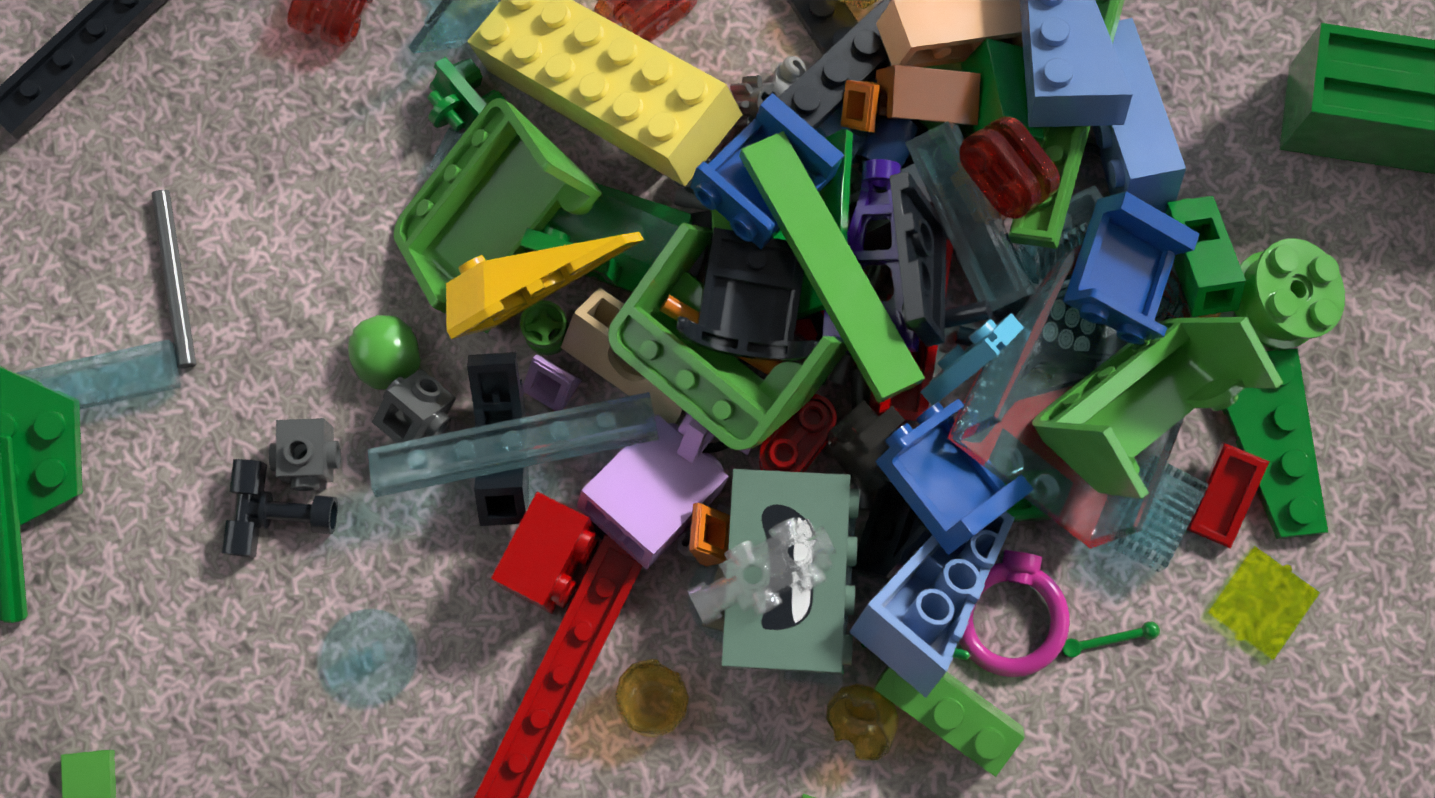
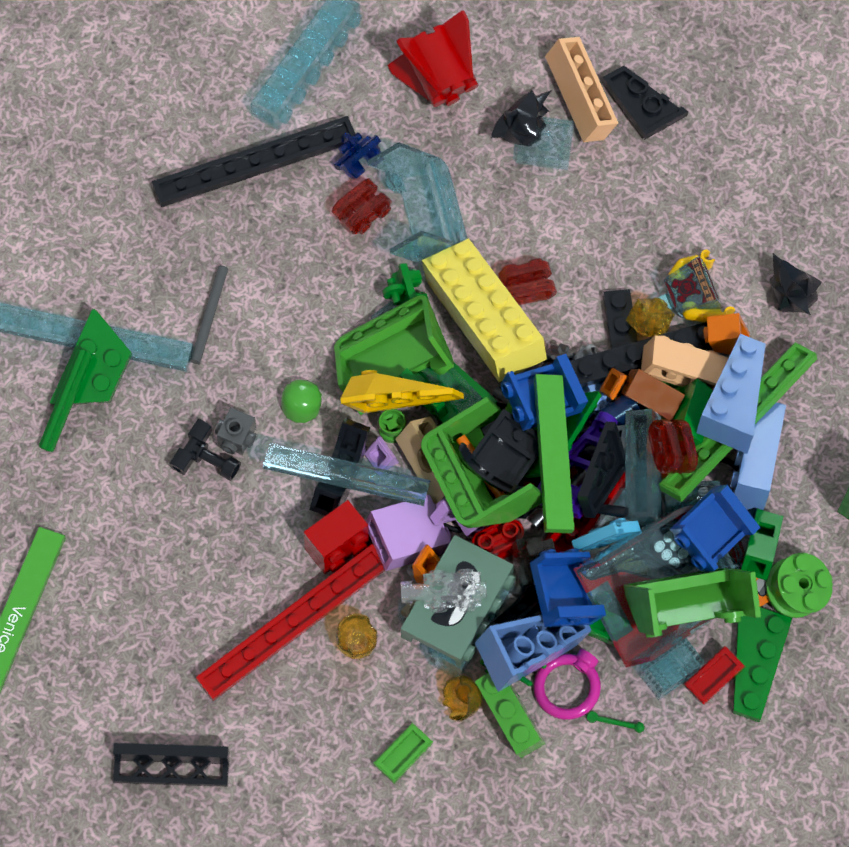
camera: 20 degrees right, 10 degrees down
clear light blue piece [322,609,418,705] -> none
dark grey brick [372,369,456,452] -> none
clear neon green piece [1207,546,1320,660] -> none

